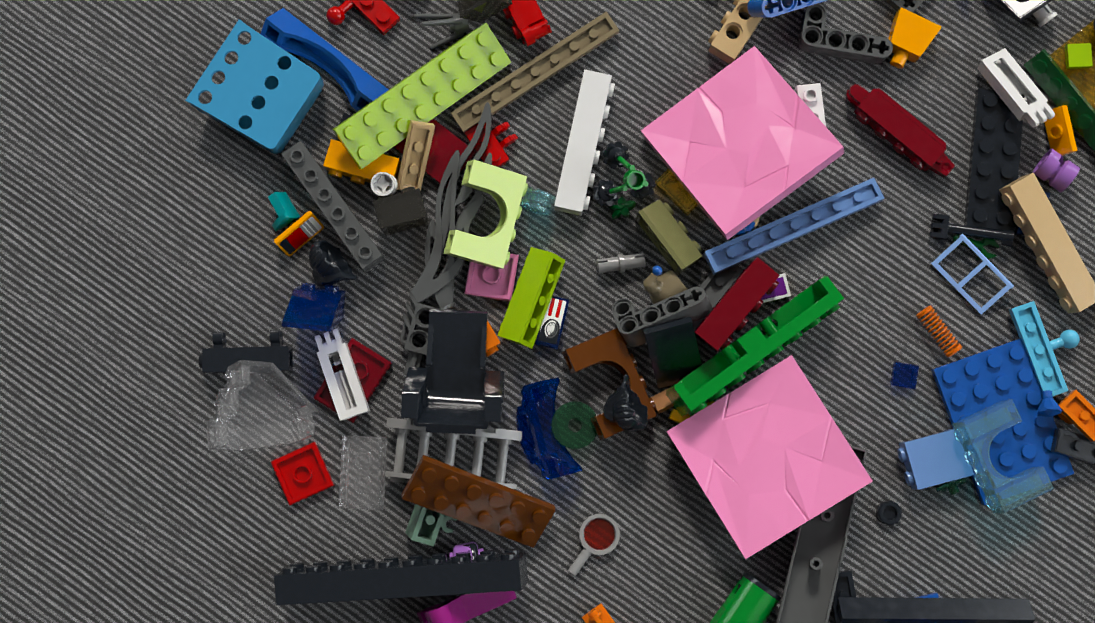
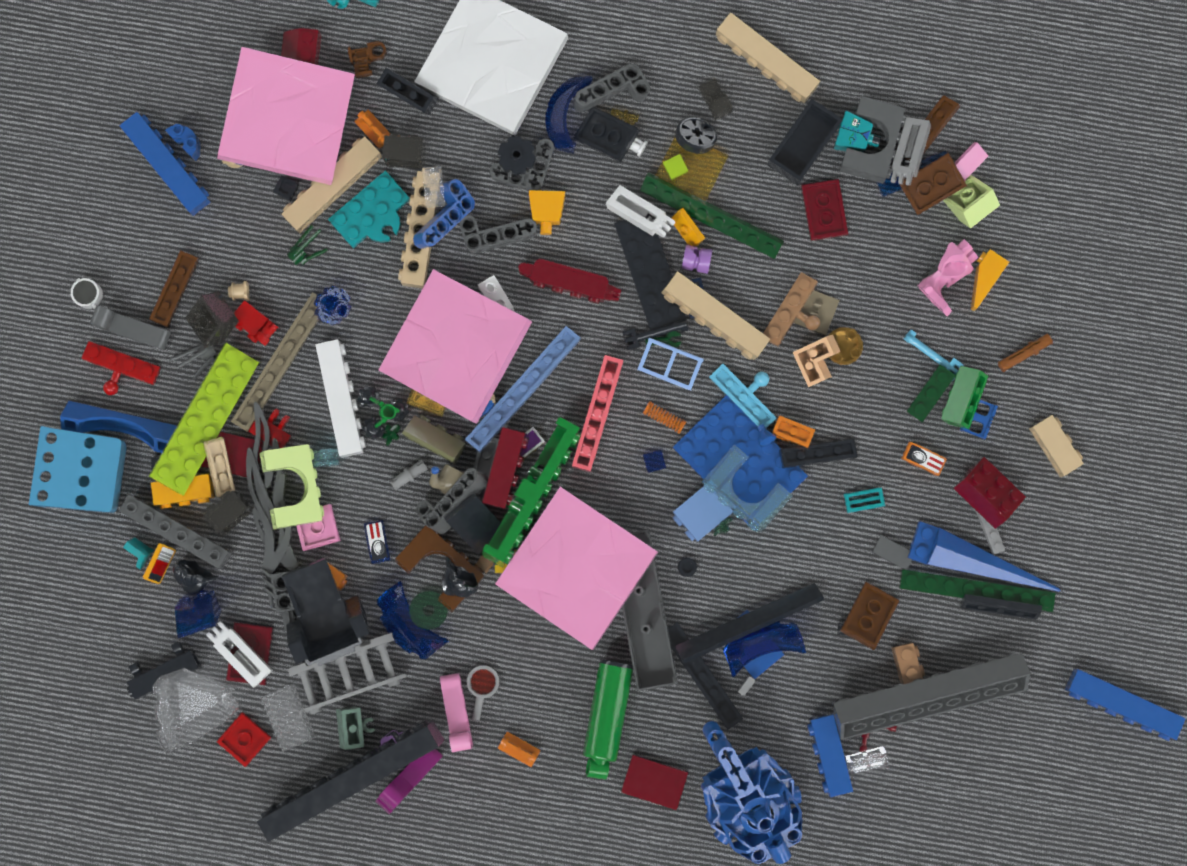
camera: 25 degrees left, 0 degrees up
white wheel [370,172,398,197] -> none
reddish brown plate [402,455,556,548] -> none
lime brick [497,247,565,349] -> none
none -> clear blue plant [314,286,351,325]
none -> bright pink beam [440,673,473,753]
none -> coral brick [572,355,623,473]

